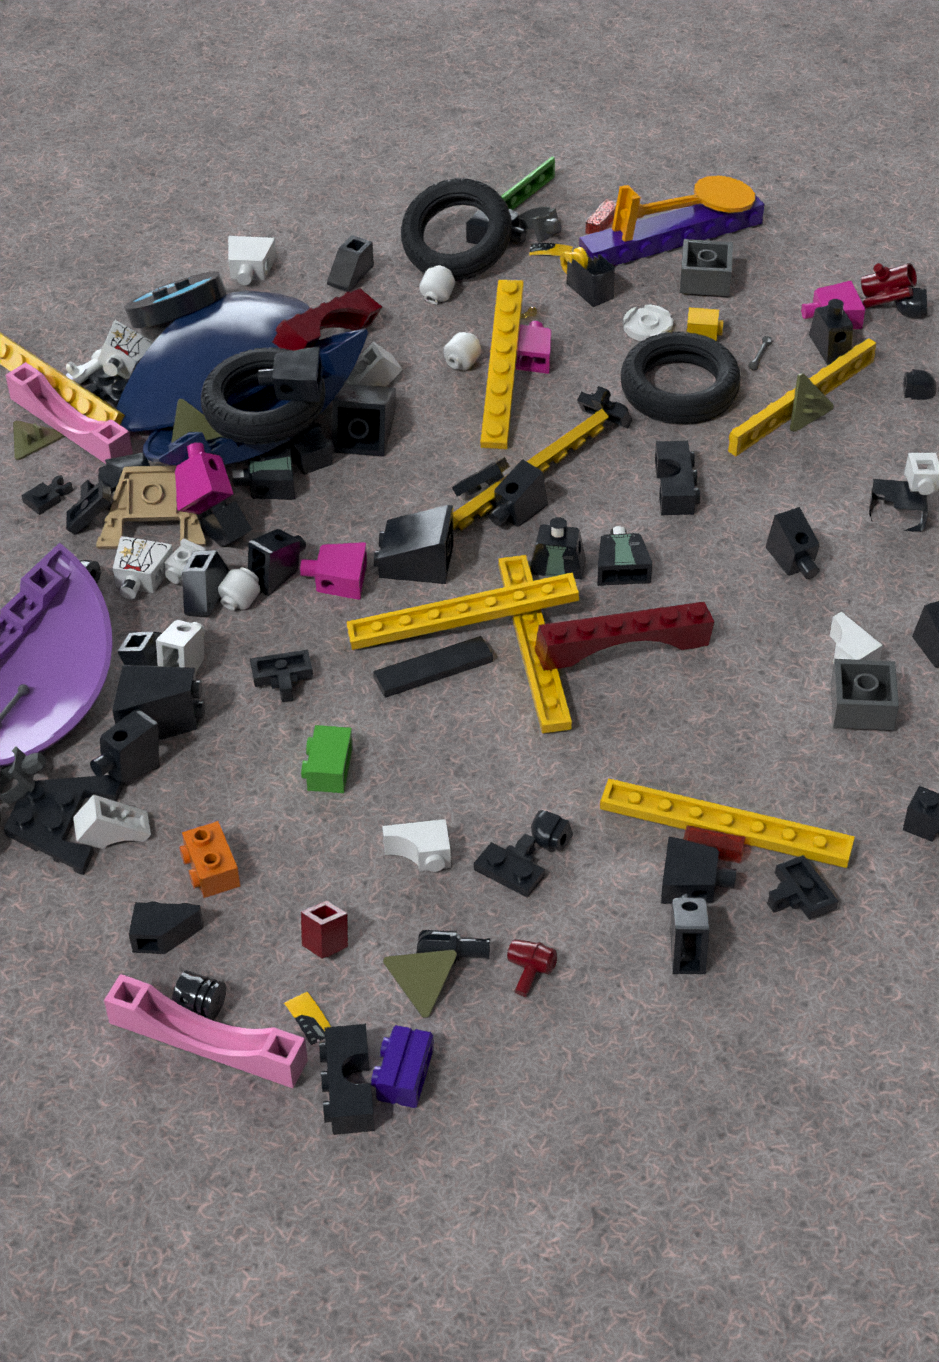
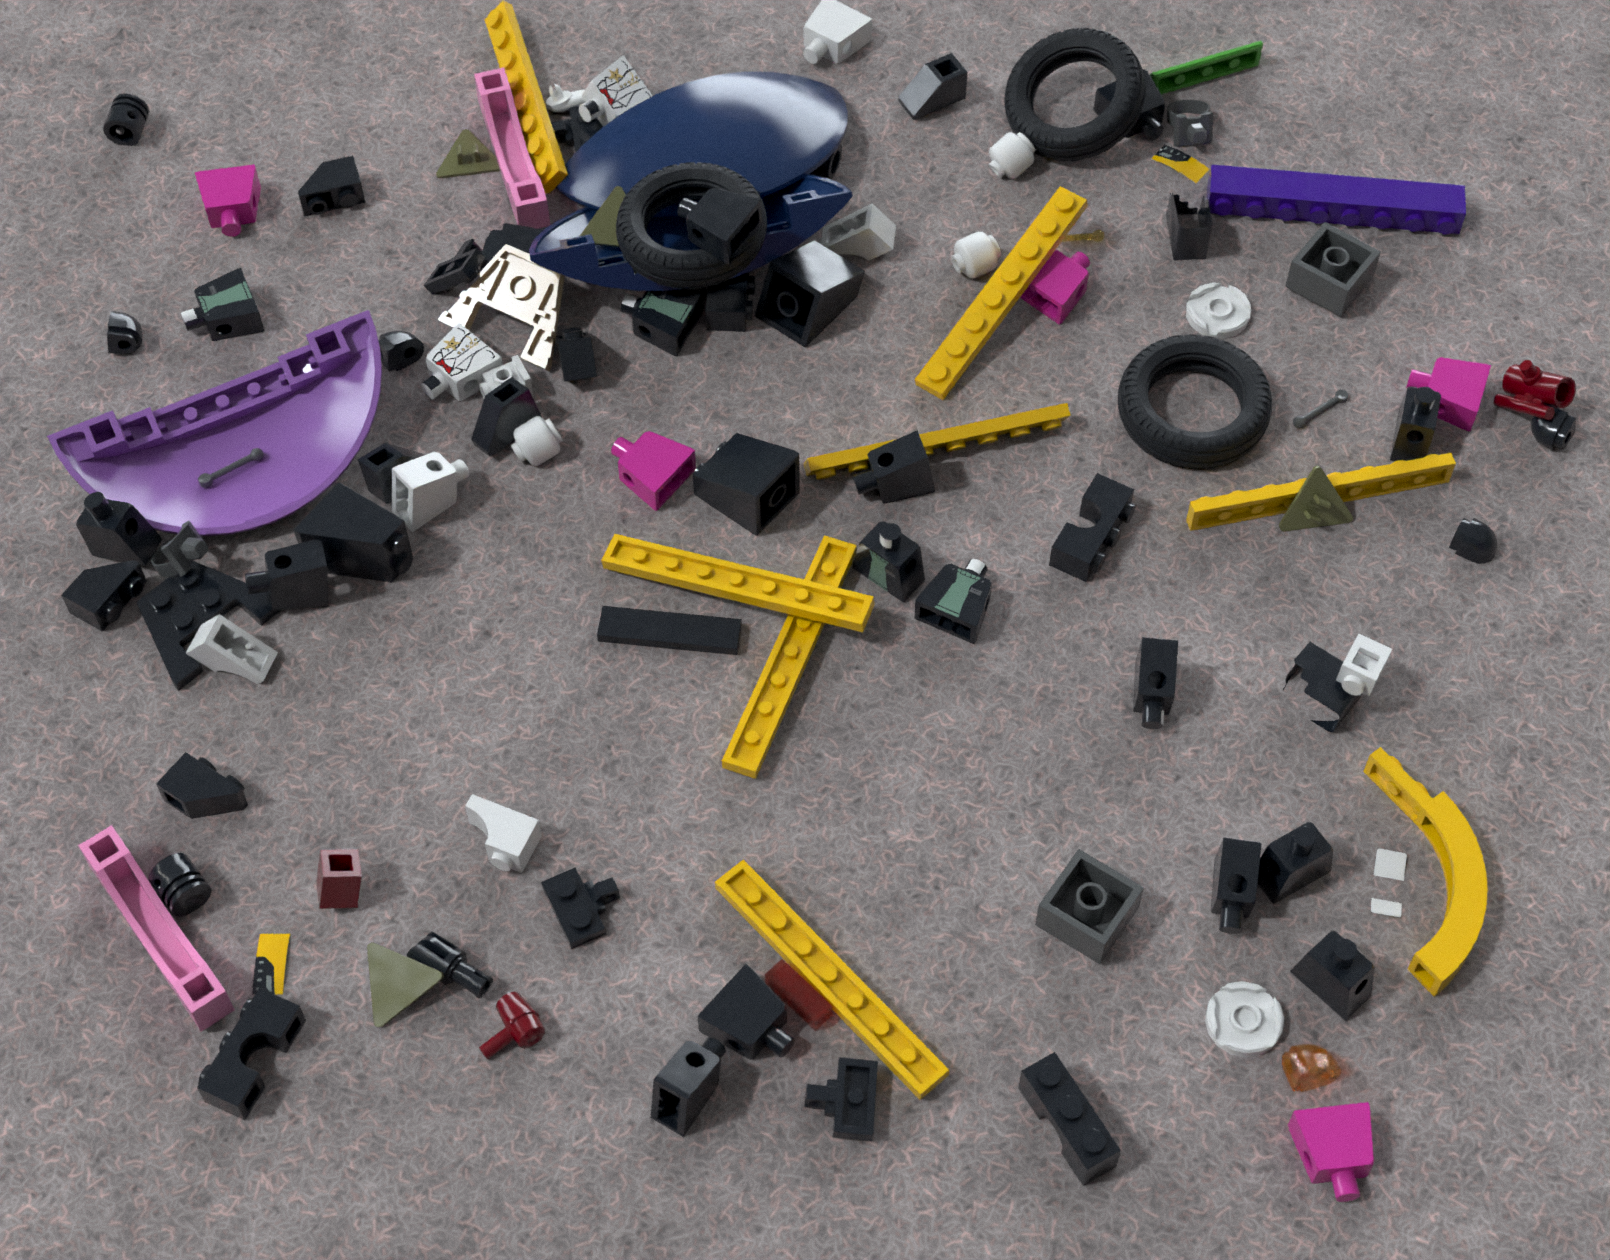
camera: 30 degrees right, 10 degrees up
black plate [21,475,73,515] -> none
black brick [124,271,227,328] -> none
dark pink torso [175,443,233,515] -> none
orange brick [179,821,240,898] -> none
black torso [248,529,306,596] -> none
black hinge [250,649,313,702] -> none
dark red arch [272,288,382,351] -> none
bright green brick [301,725,353,793] -> none
dark purple brick [371,1025,434,1108] -> none
black hinge [452,457,510,497] -> none
black piece [531,810,574,852] -> none
dark red arch [535,601,715,671] -> none
yellow wheel [560,247,588,274] -> none
black hinge [577,386,633,429] -> none
clear red piece [585,199,617,234] -> none
light orange piece [612,175,755,242] -> none
yellow brick [686,307,724,341] -> none
white arch [830,612,883,664] -> none

